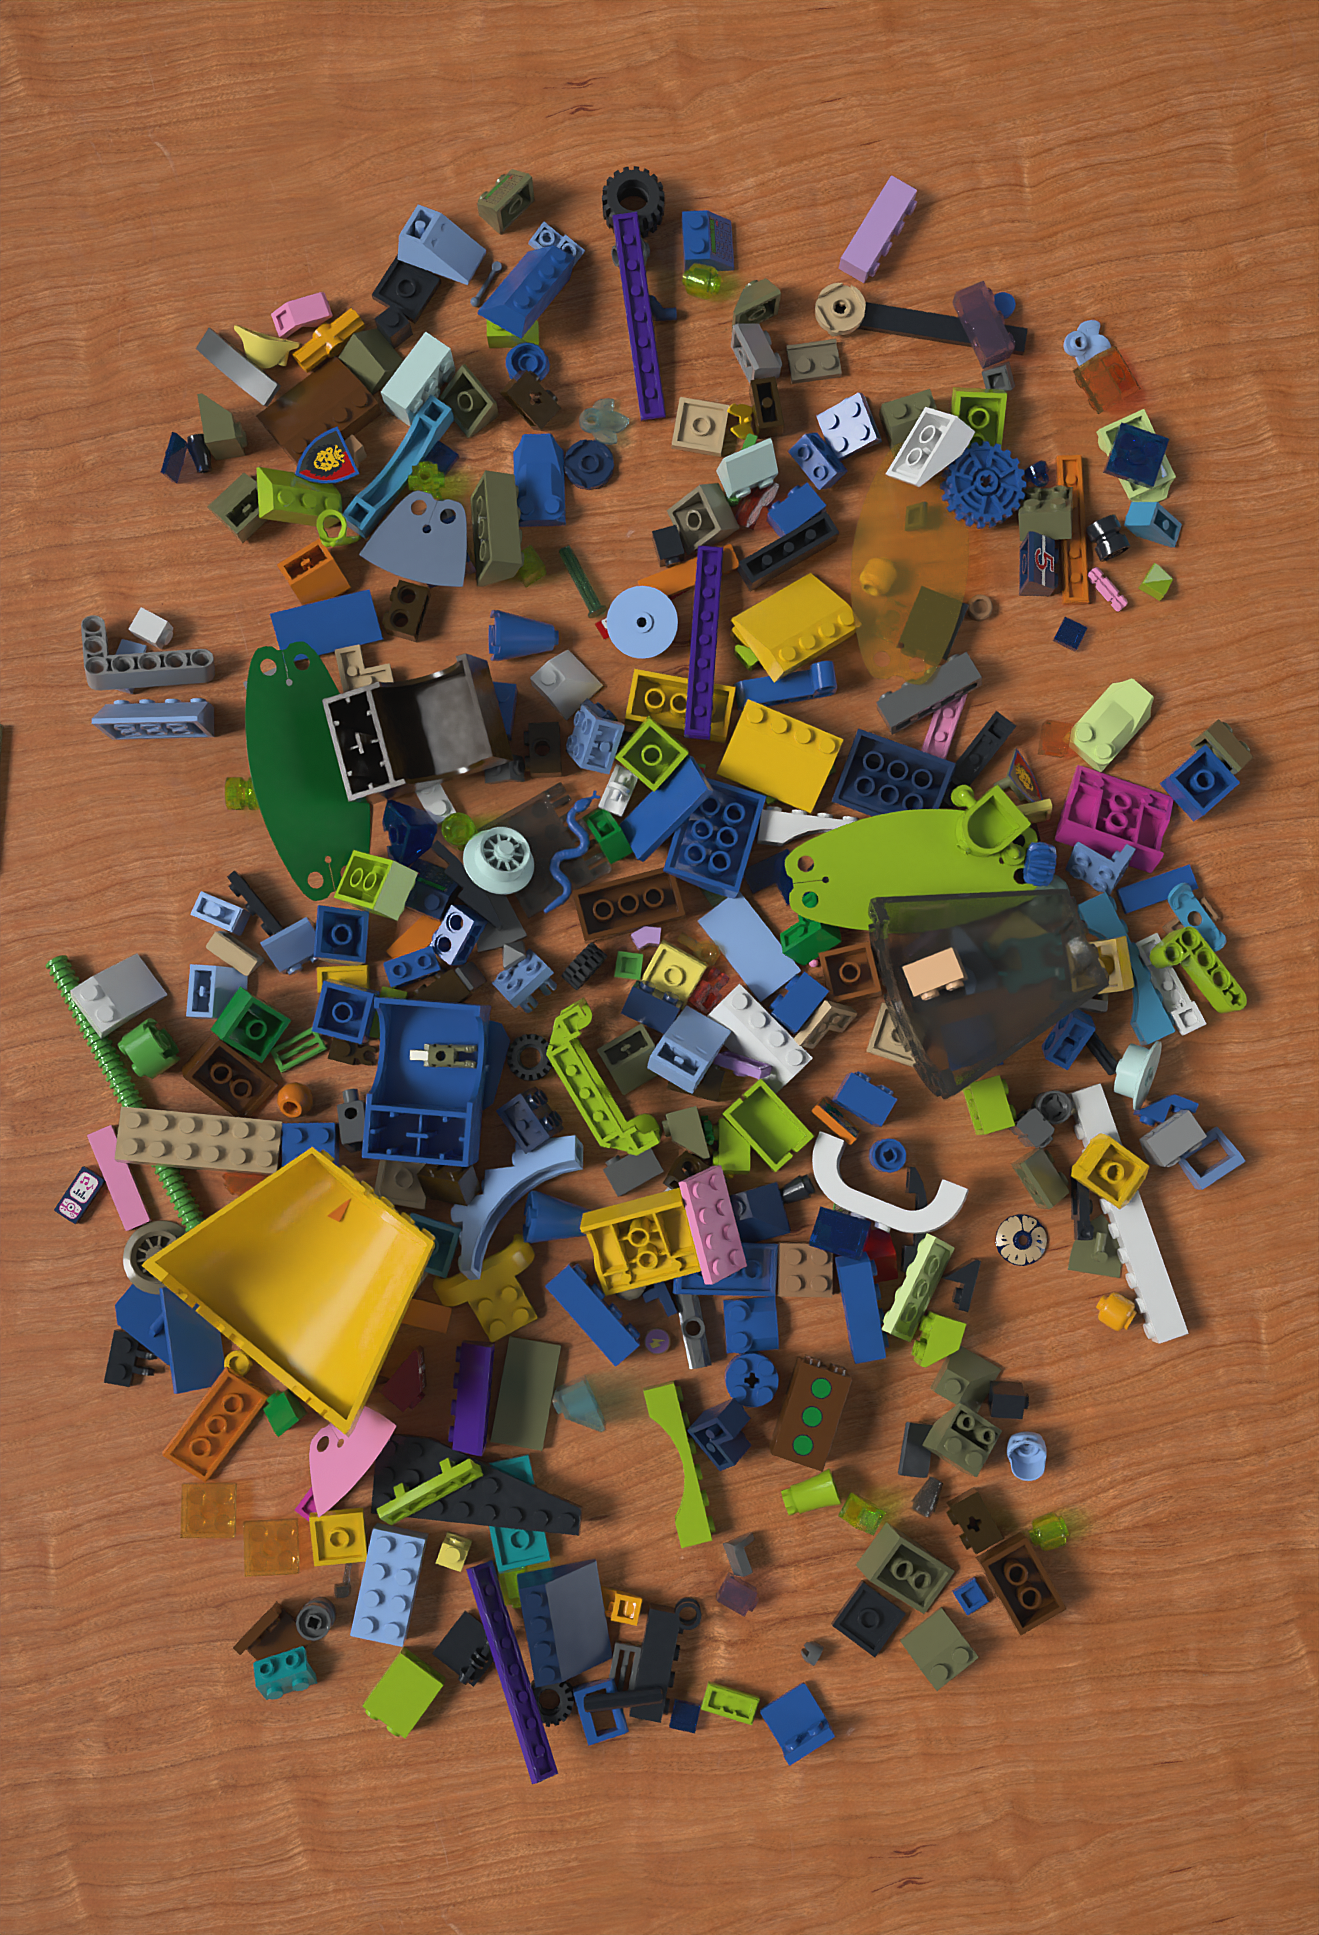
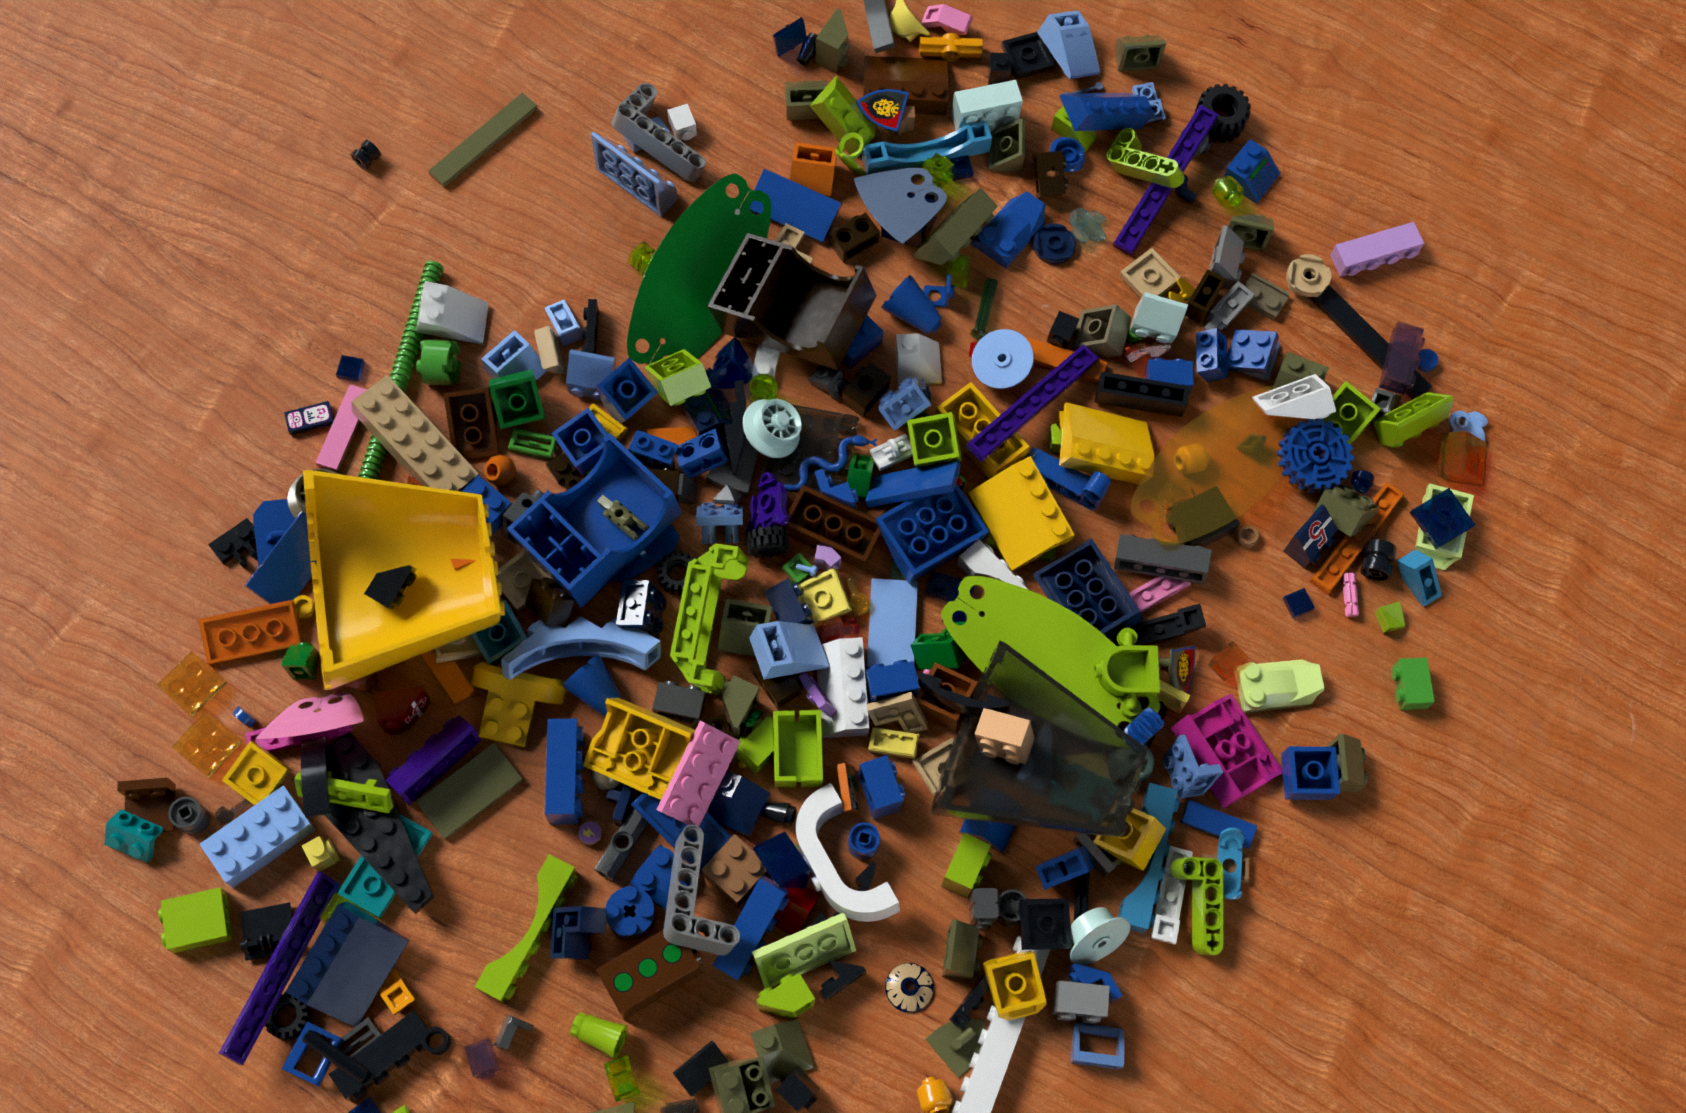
camera: 40 degrees right, 15 degrees down
olive slope [338,328,404,396] -> none
clear light blue slope [552,1375,606,1432] -> none
none -> blue tile [233,706,257,728]
none -> black slope [301,736,331,818]
none -> clear blue tile [336,355,365,382]
none -> black slope [364,565,417,609]
none -> light grey beam [663,824,740,955]
none -> dark purple tile [746,472,789,534]
none -> light blue piece [796,564,818,577]
none -> blue slope [814,469,859,510]
none -> light yellow plate [868,727,919,759]
none -> black slope [918,672,1010,717]
none -> blue bracket [924,275,954,307]
none -> black plate [1019,898,1072,950]
none -> lime beam [1107,128,1185,188]
none -> light grey hinge [1204,281,1255,331]
none -> lime slope [1373,392,1454,448]
none -> bright green brick [1391,657,1435,710]

